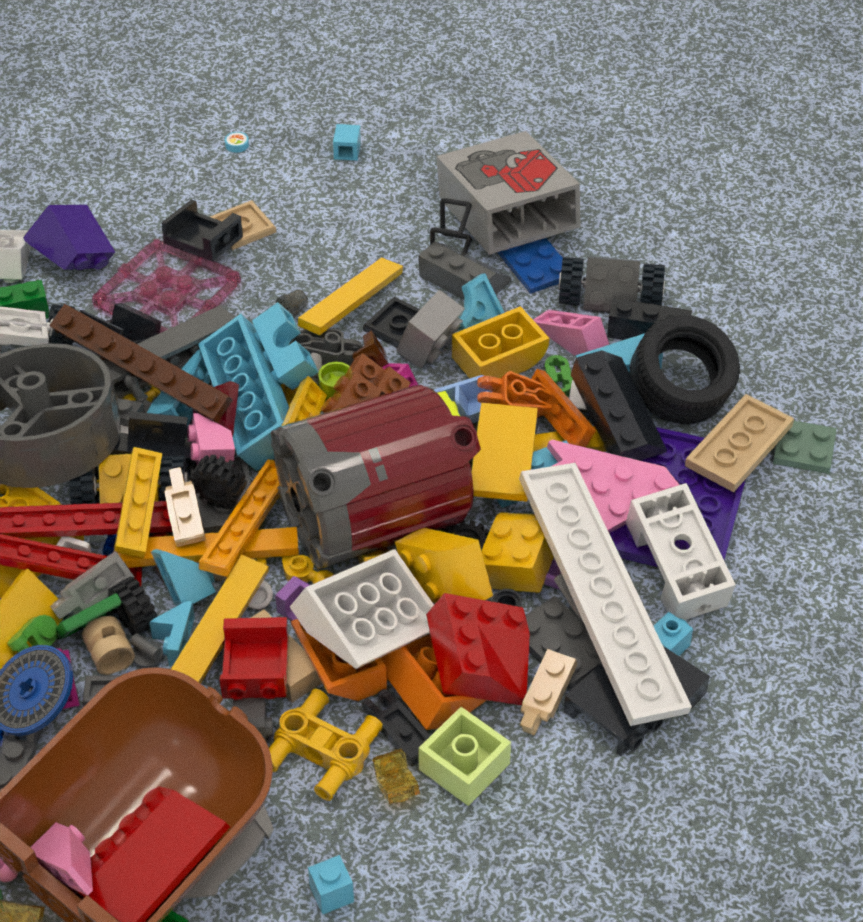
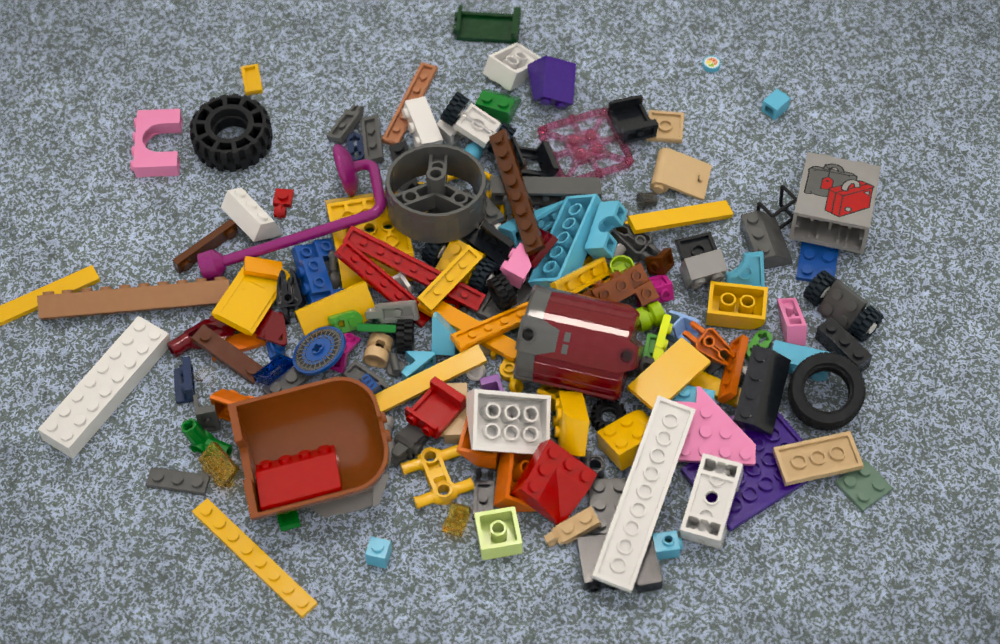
camera: 40 degrees right, 10 degrees up
bright pink slope [30,822,93,895] -> none
hinge [164,467,206,547] -> none
none -> tan door [650,148,712,200]

